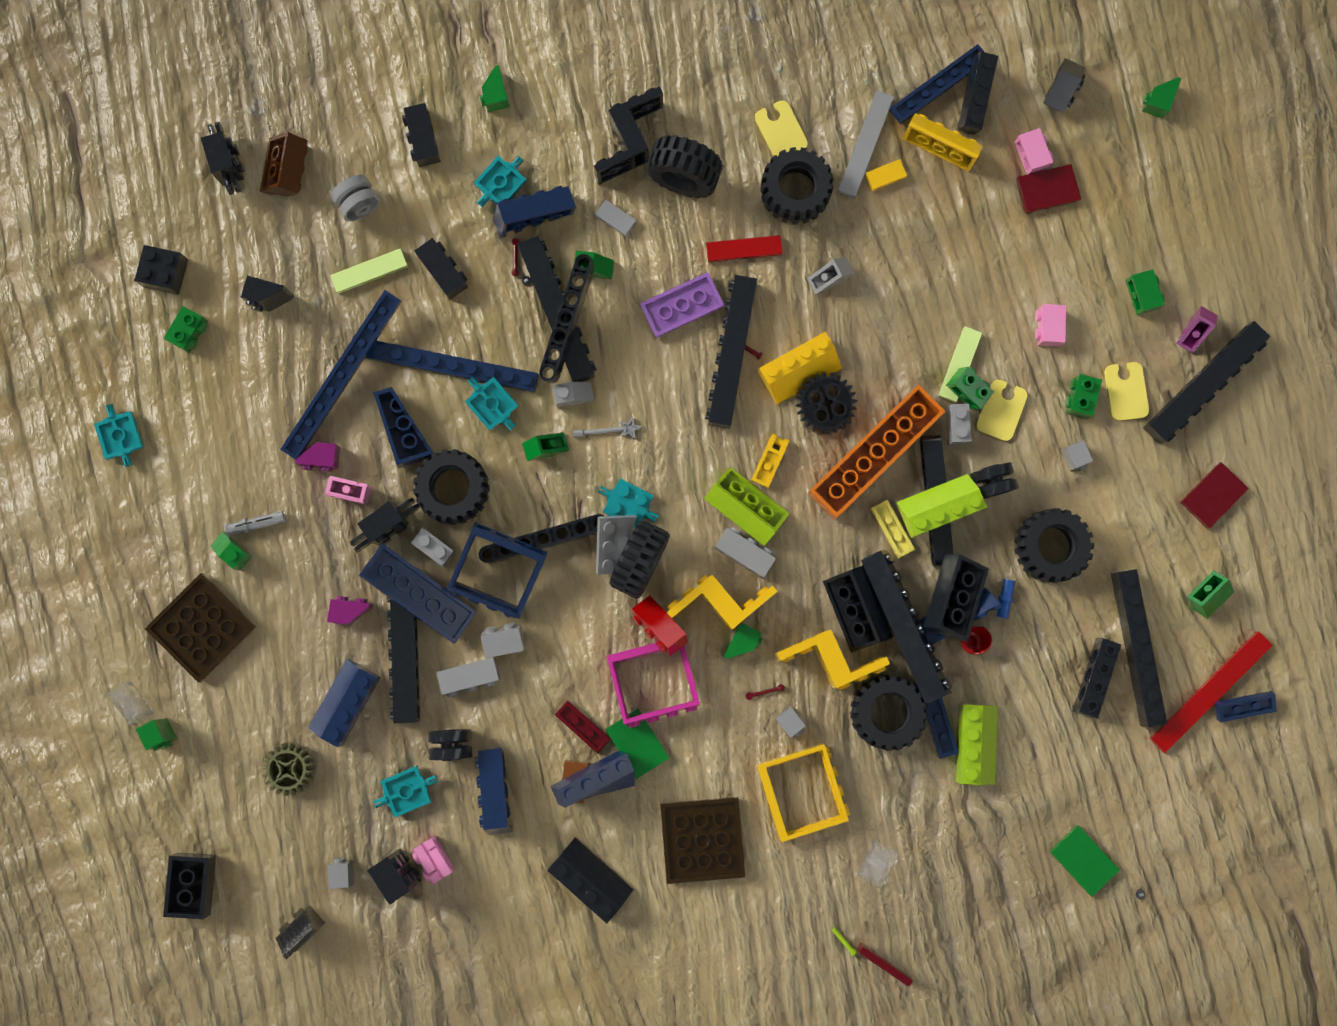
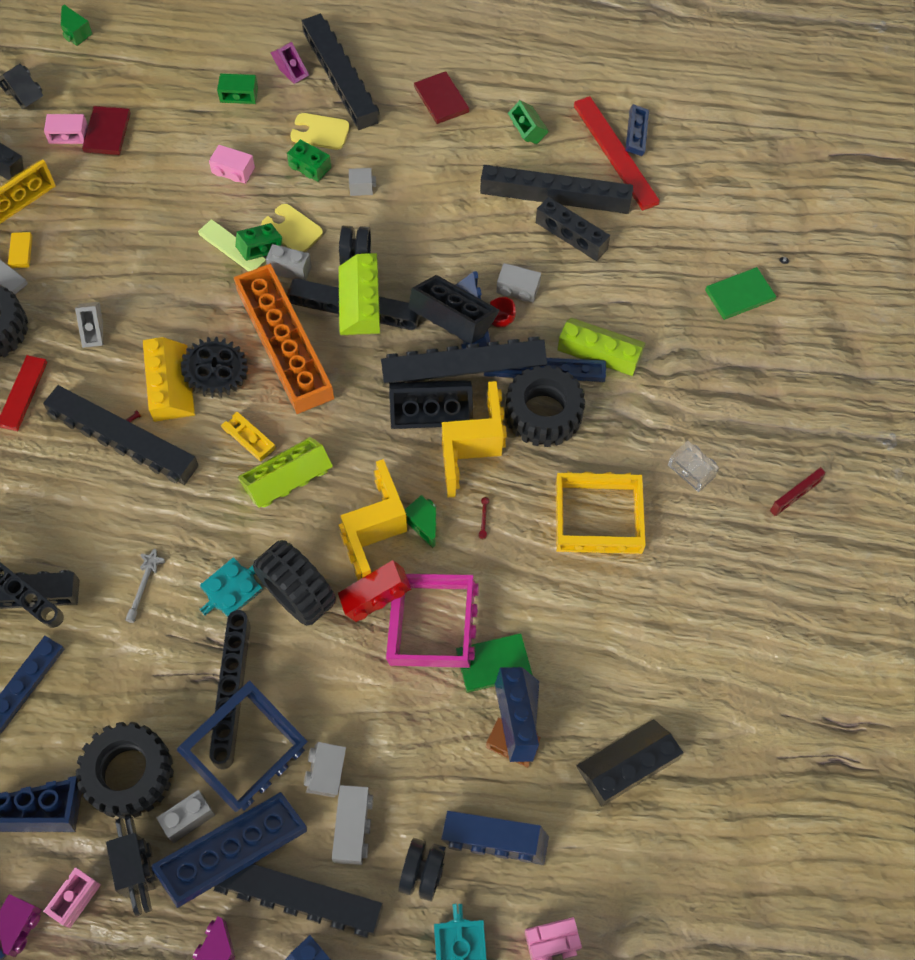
camera: 70 degrees left, 20 degrees down
teal plate [465,376,519,431] -> none
green slope [522,432,569,461] -> none
light grey slope [552,382,594,408] -> none
dark red tile [555,700,611,754] -> none
light grey wing [596,515,637,575] -> none
medium lavender plate [640,272,724,338] -> none
dark brown plate [660,797,745,884] -> none
light grey brick [714,527,776,579] -> none
light grey brick [775,707,805,738] -> none
lime piece [832,927,858,956] -> none
light yellow tile [870,499,916,559] -> none
blue pin [996,579,1016,619] -> none
black tyre [1014,508,1094,583] -> none
none -> light grey brick [496,263,541,303]

